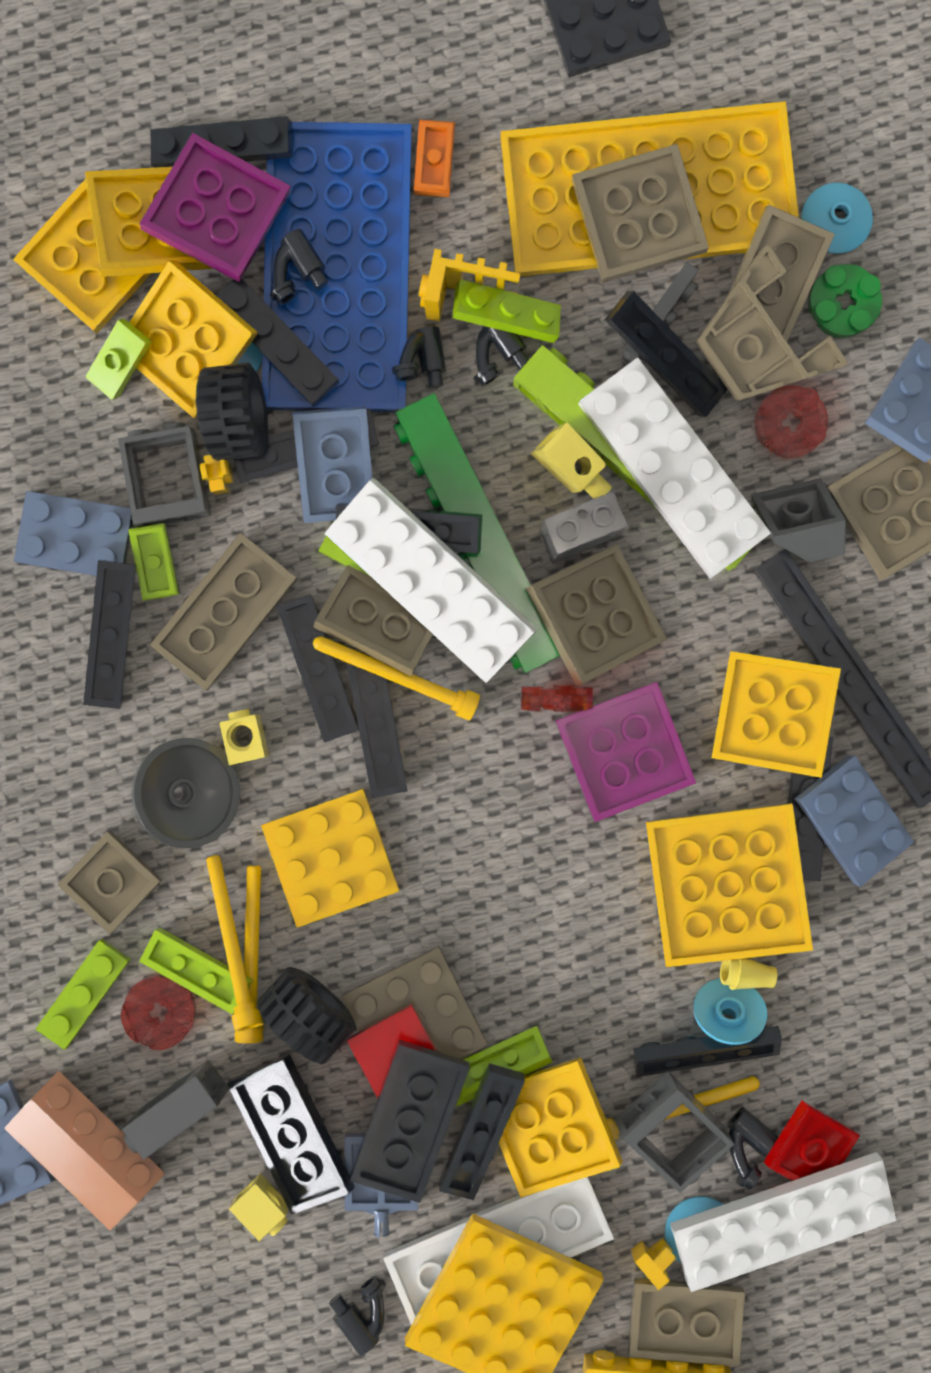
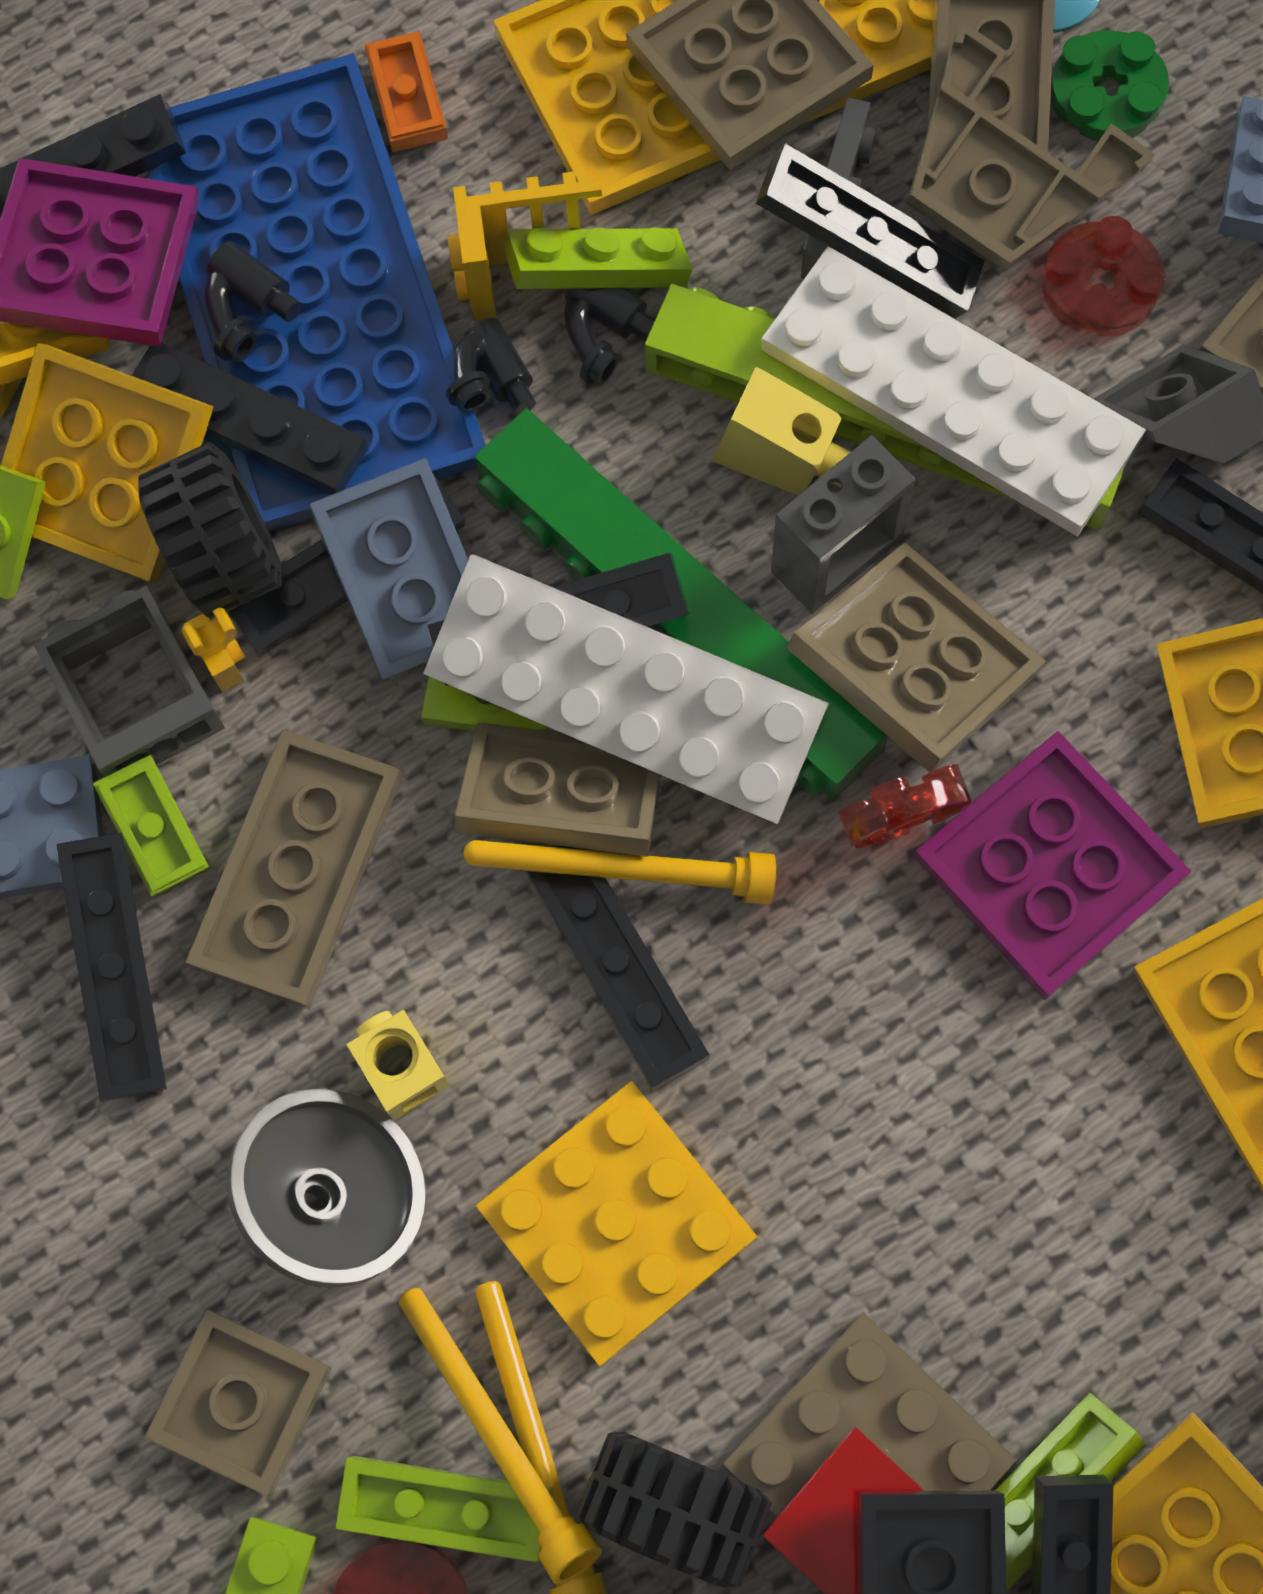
camera: 15 degrees left, 15 degrees down
black plate [277,594,359,743] -> none

